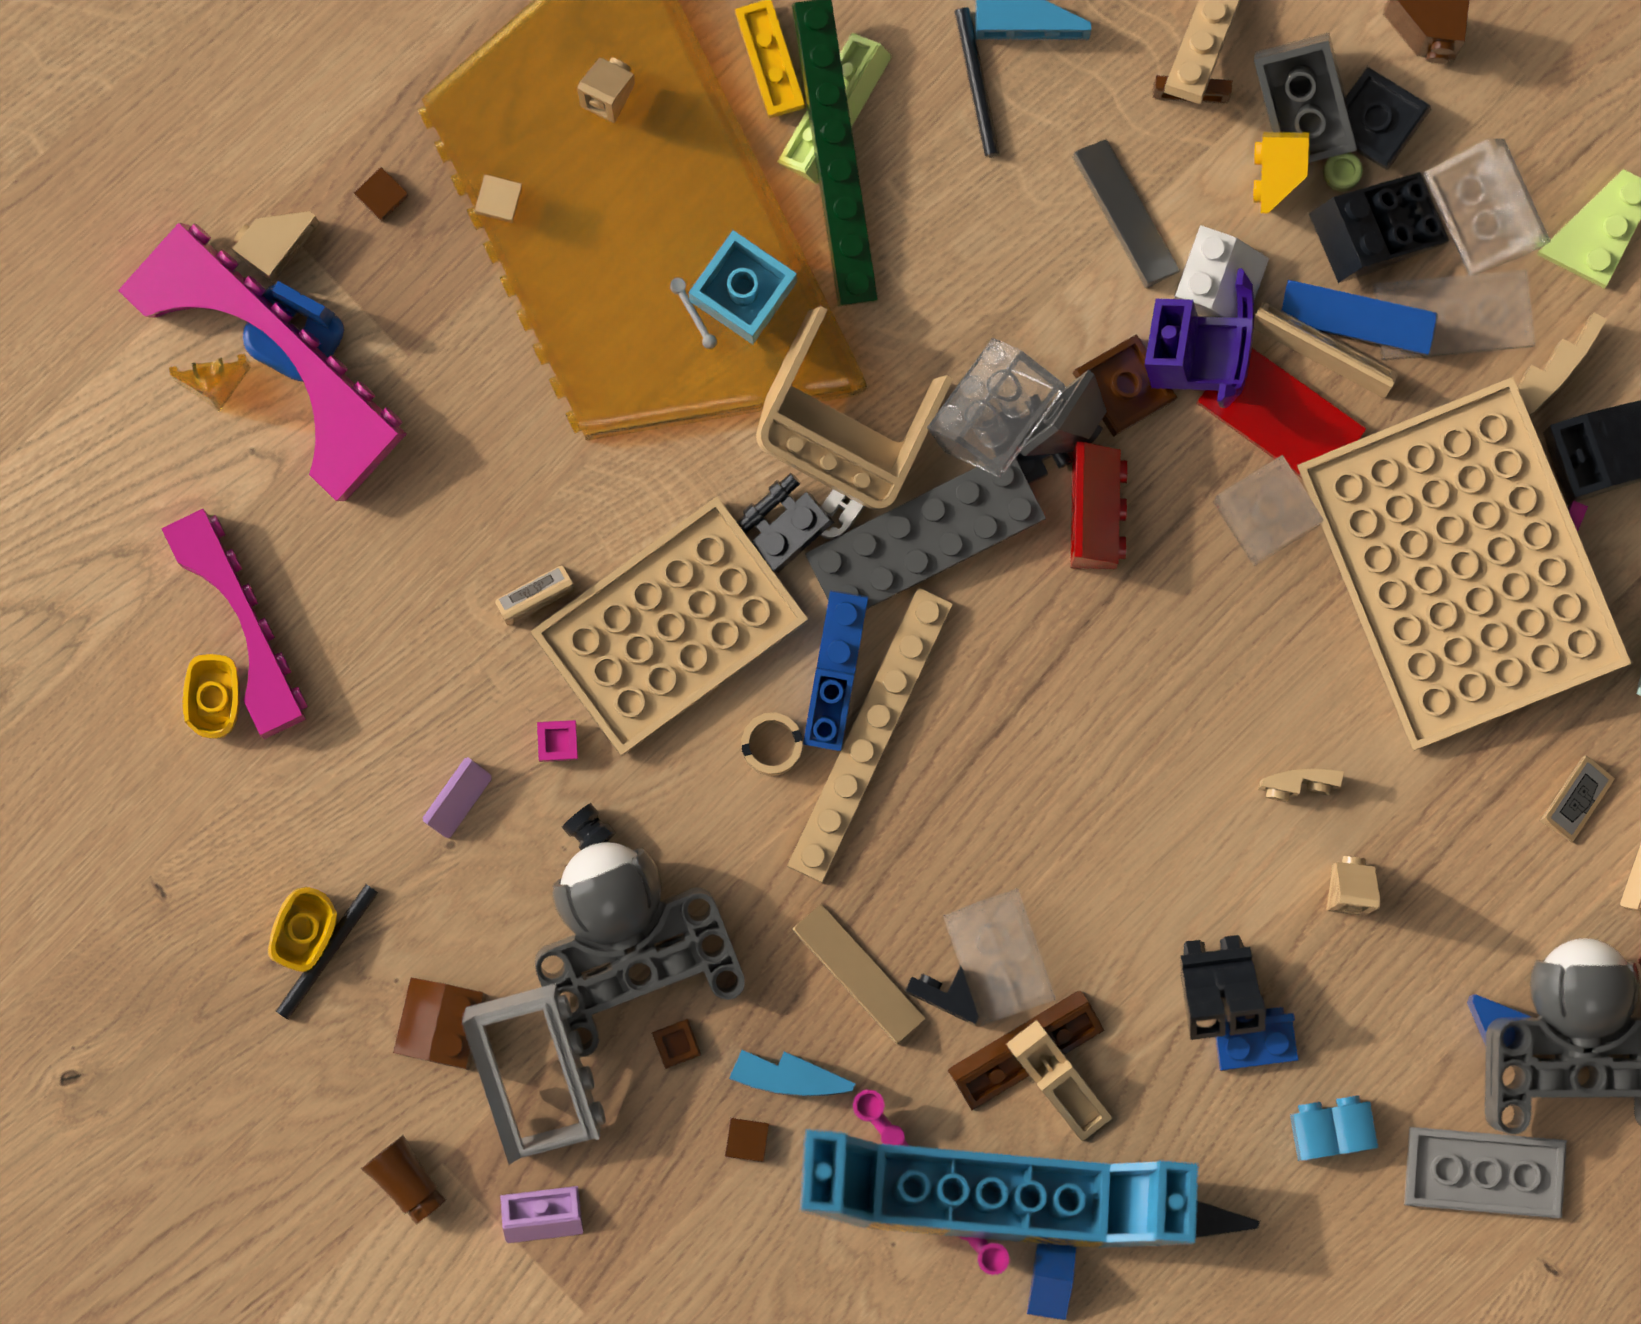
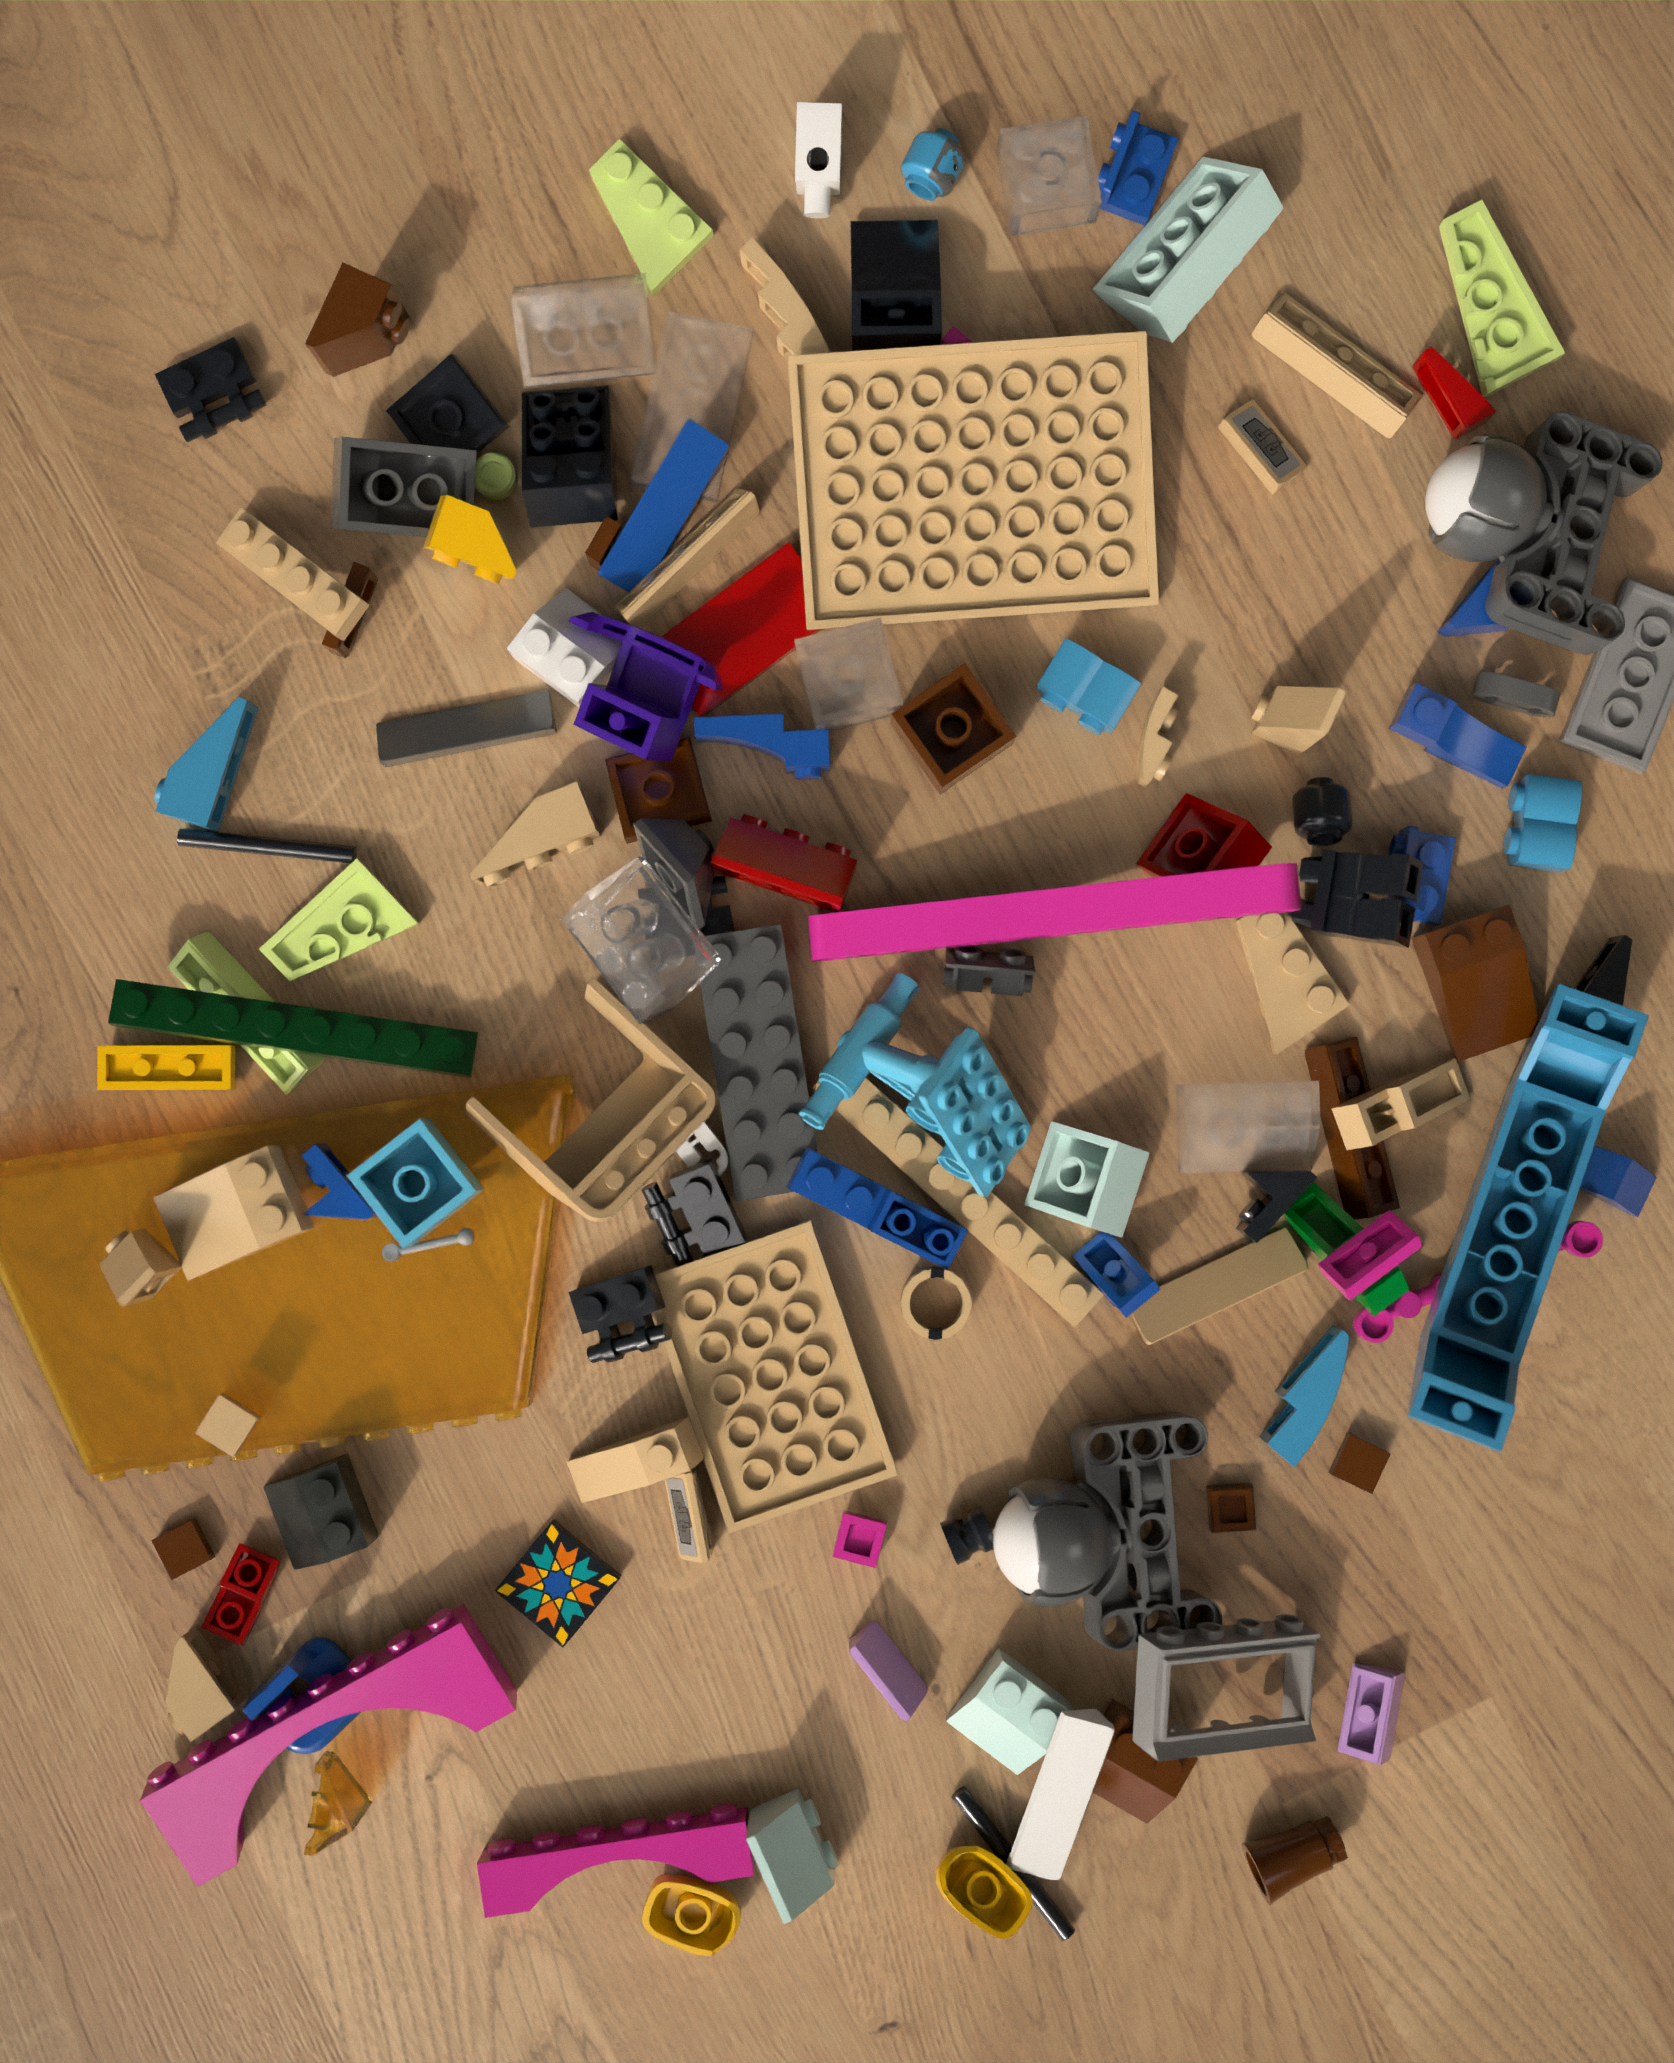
camera: 70 degrees left, 5 degrees up
none -> tan slope [154,1145,315,1281]
none -> red slope [201,1543,281,1646]
none -> yellowish green wing [259,859,420,981]
none -> pearl dark grey slope [263,1453,379,1570]
none -> blue slope [301,1143,378,1220]
none -> tan slope [470,781,601,888]
none -> tile [495,1519,622,1648]
none -> tan slope [566,1417,704,1503]
none -> black plate [568,1265,672,1363]
none -> reddish brown tile [585,517,623,570]
none -> blue slope [694,714,830,780]
none -> light aqua slope [746,1788,839,1924]
none -> medium azure plate [799,973,1031,1197]
none -> dark pink beam [808,863,1302,961]
none -> reddish brown brick [890,663,1016,795]
none -> dark grey hinge [943,945,1035,996]
none -> light aqua slope [946,1647,1073,1775]
none -> white slope [1006,1708,1115,1880]
none -> light aqua slope [1024,1121,1150,1237]
none -> dark azure brick [1036,638,1141,735]
none -> blue slope [1072,1231,1161,1318]
none -> red slope [1136,793,1272,877]
none -> tan wing [1236,912,1350,1055]
none -> green slope [1283,1183,1410,1317]
none -> black head [1292,777,1352,846]
none -> dark pink plate [1318,1210,1422,1301]
none -> blue slope [1389,683,1527,789]
none -> reddish brown slope [1411,905,1539,1062]
none -> dark grey beam [1472,672,1561,717]

